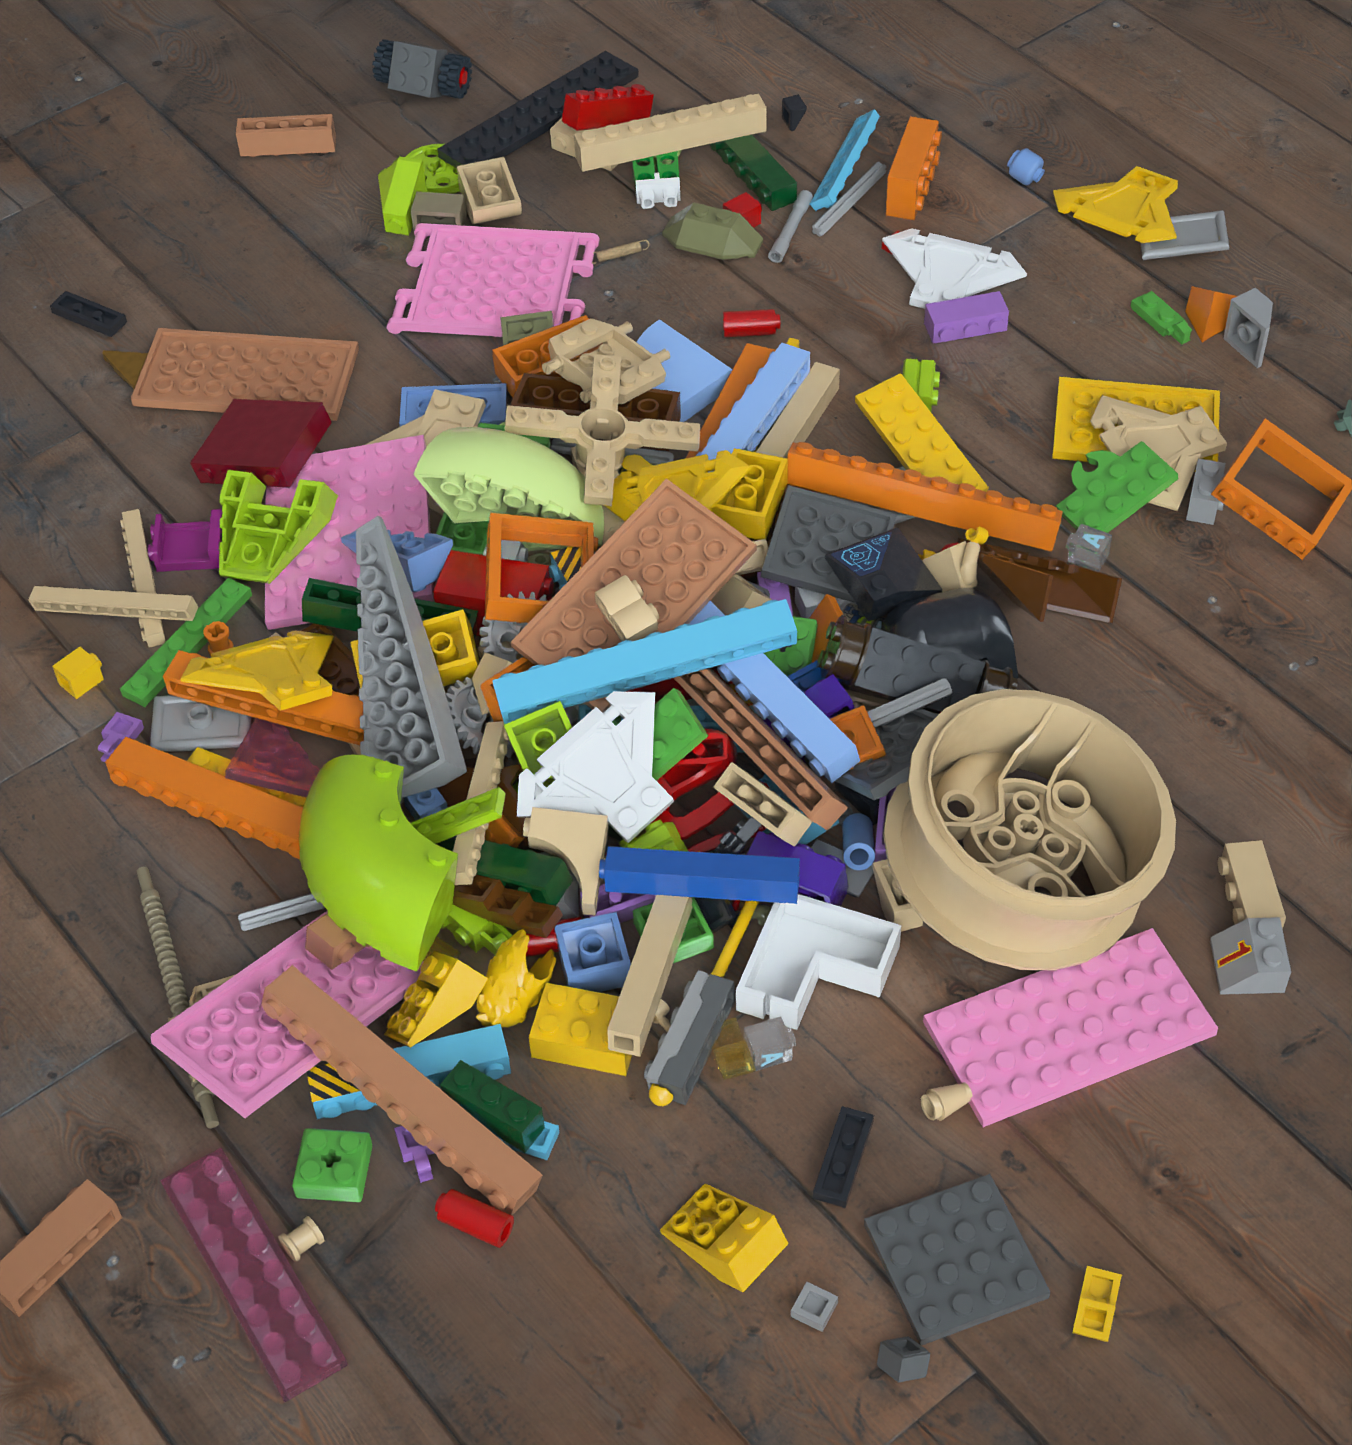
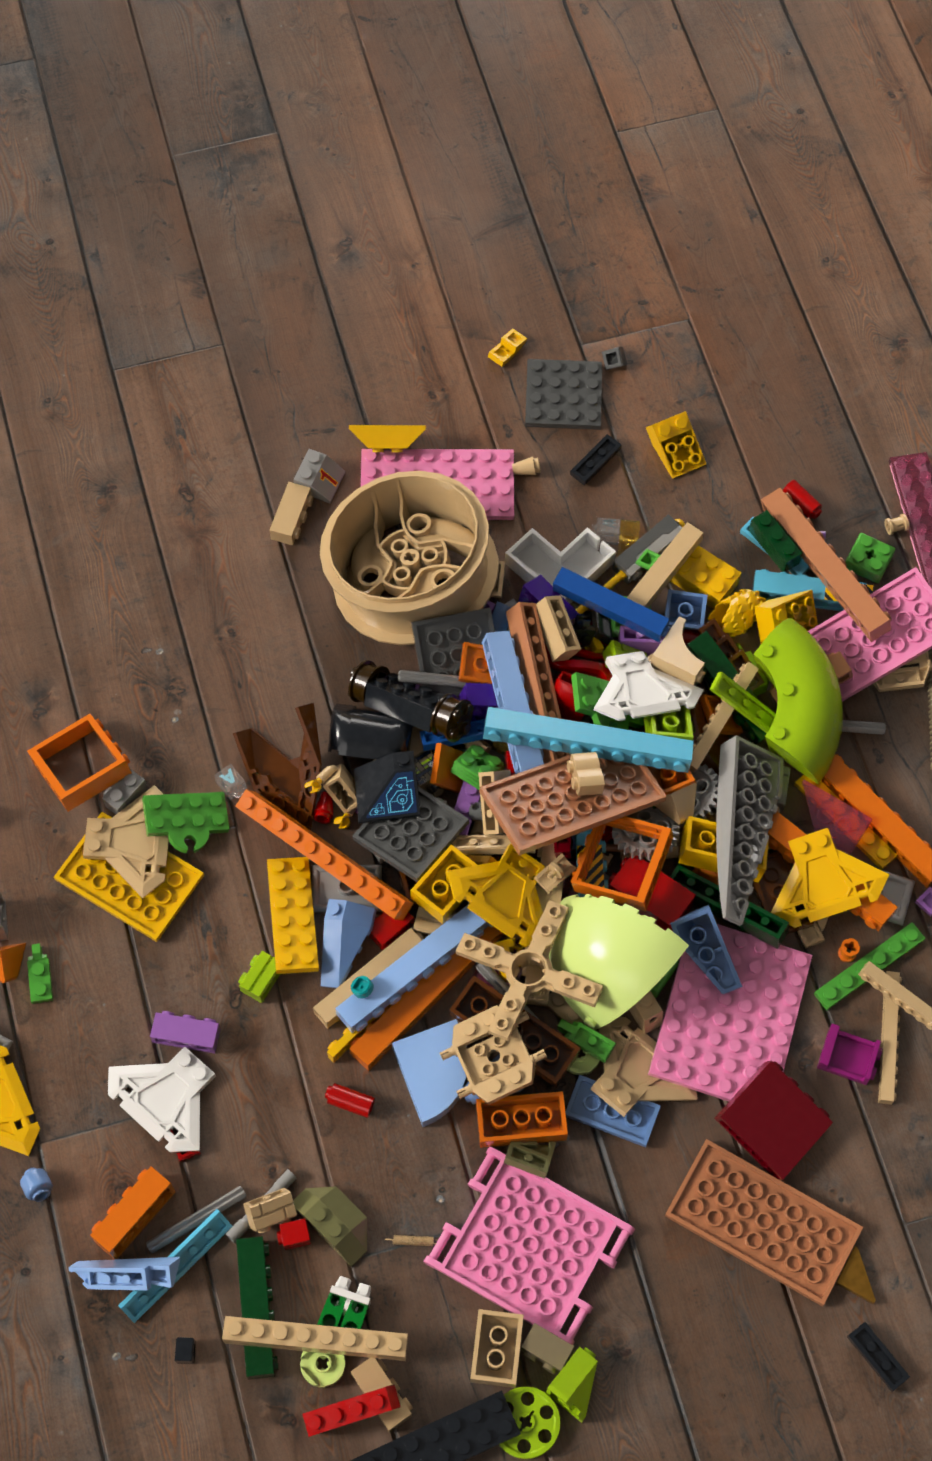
camera: 160 degrees left, 15 degrees up
lime wedge [219,470,338,584] -> none
light grey plate [791,1282,838,1332] -> none
none -> light blue wedge [68,1257,180,1290]
none -> tan brick [243,1188,297,1233]
none -> medium blue wedge [321,899,377,988]
none -> yellow wedge [349,425,426,452]
none -> teal tile [351,976,374,999]
none -> bright green slope [635,549,660,570]

